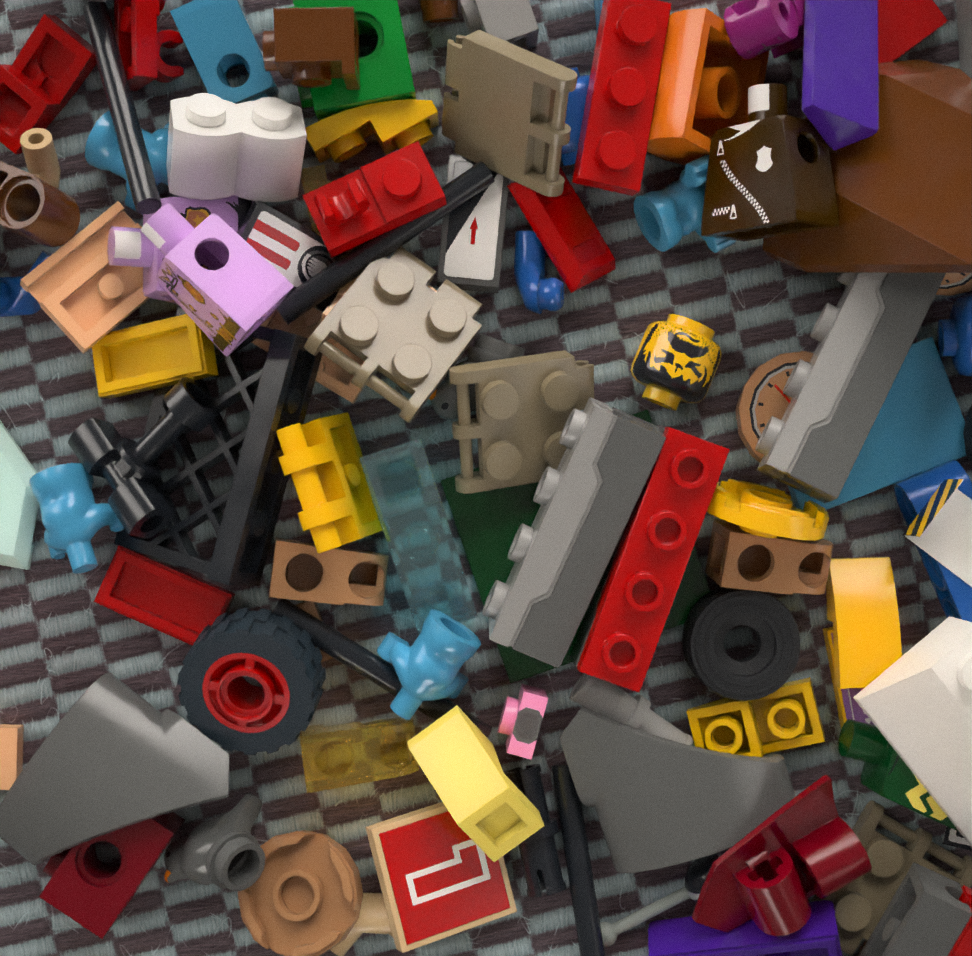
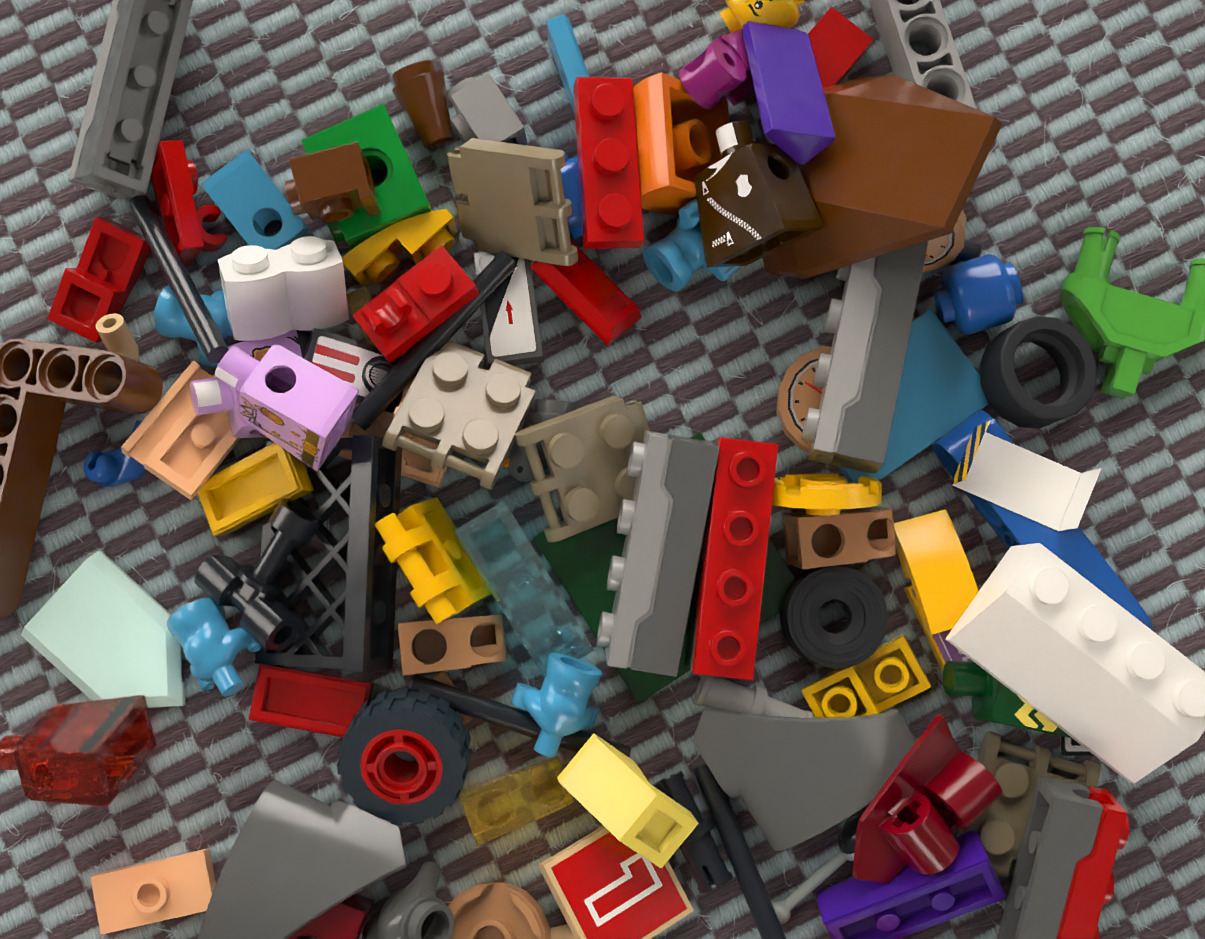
camera: 20 degrees left, 5 degrees down
bright pink plate [498,684,548,760] -> none
blue arm [514,231,564,314] -> none
head [631,314,722,411] -> none

